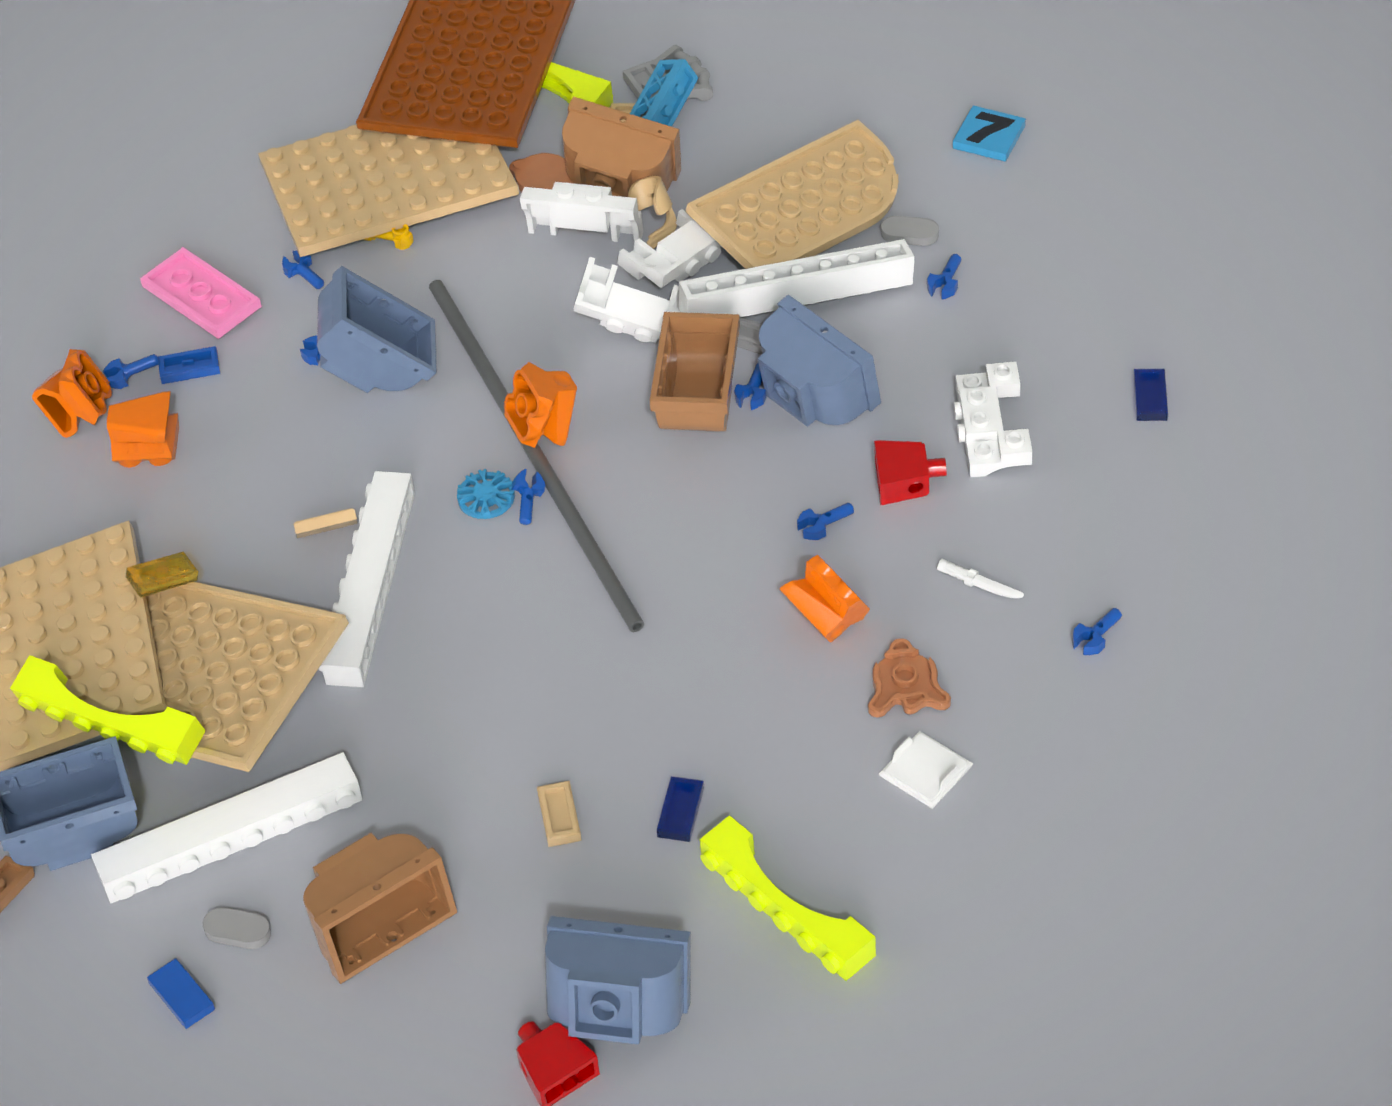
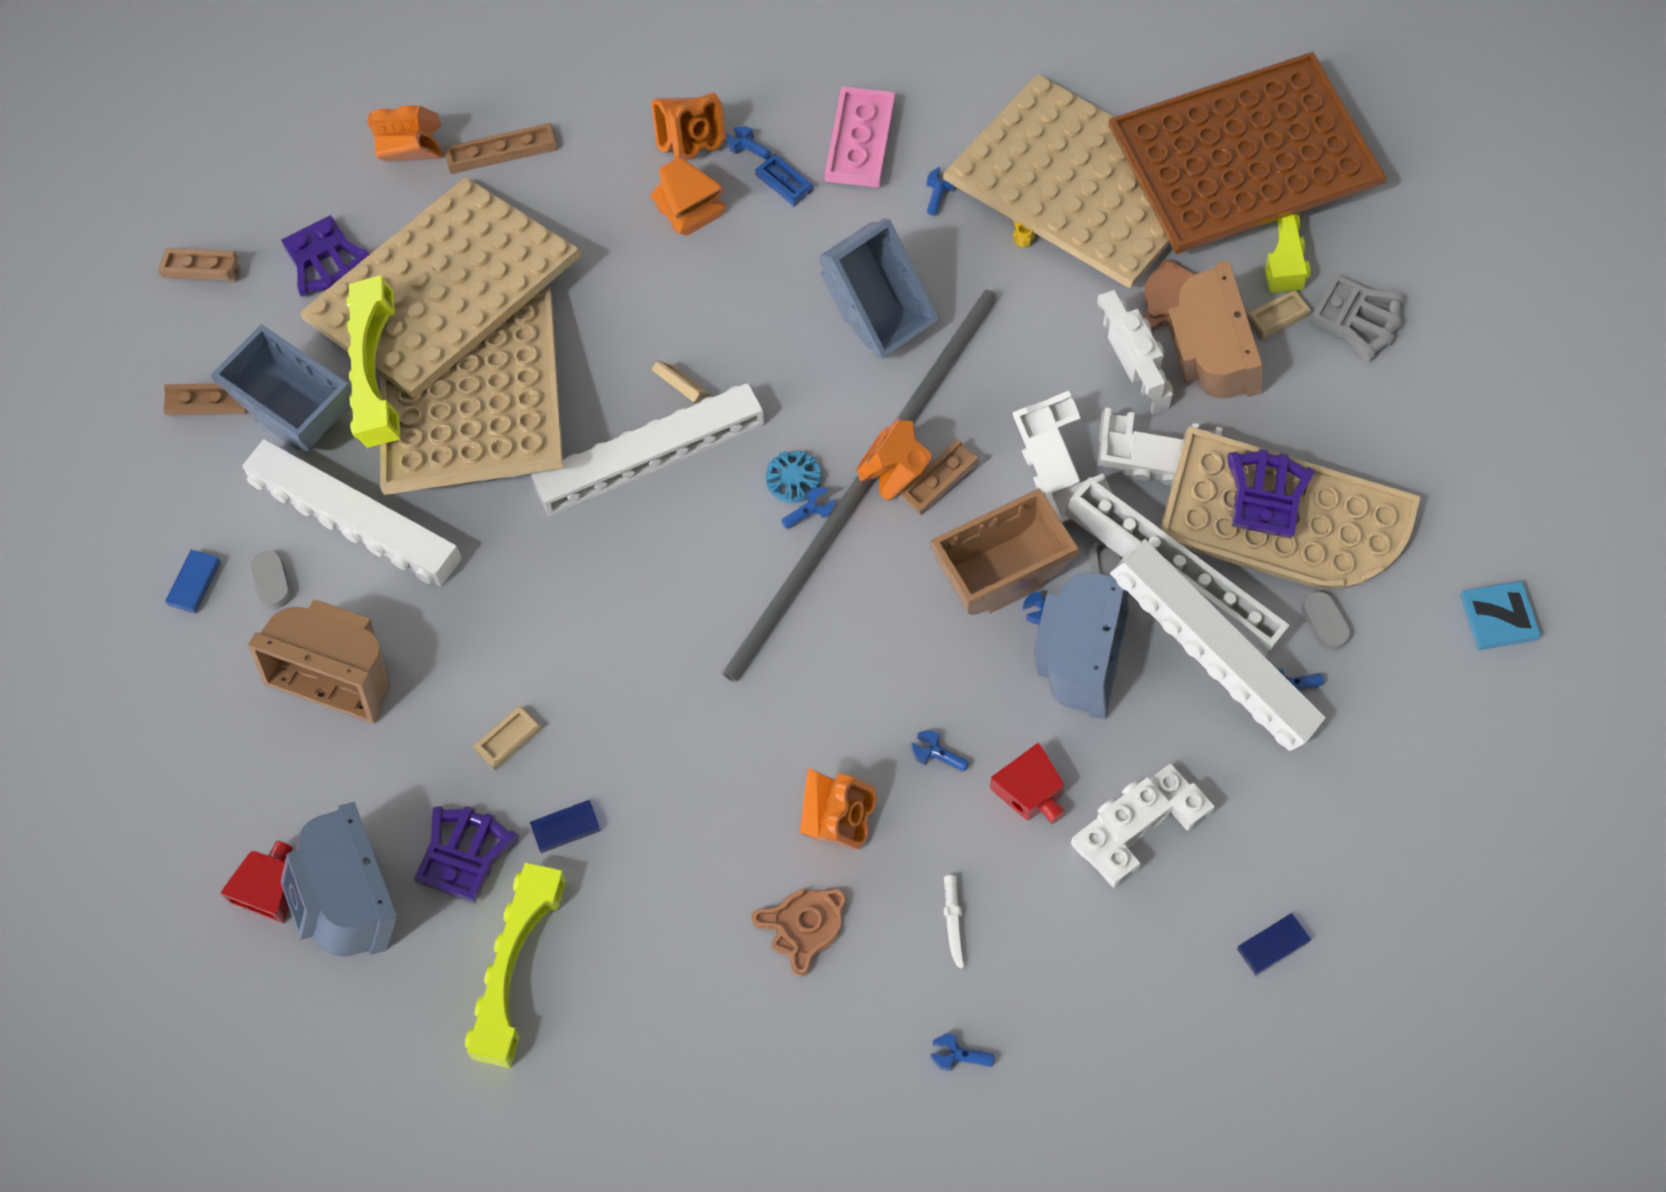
camera: 55 degrees right, 15 degrees up
clear yellow plate [125,551,199,598] -> none
tan helmet [628,176,677,249] -> none
dark azure fence [630,59,698,127] -> none
white piece [879,731,973,809] -> none
none -> dark purple plate [414,806,519,903]
none -> medium nougat hinge [900,439,979,515]
none -> white brick [1110,539,1326,751]
none -> dark purple plate [1227,449,1315,539]

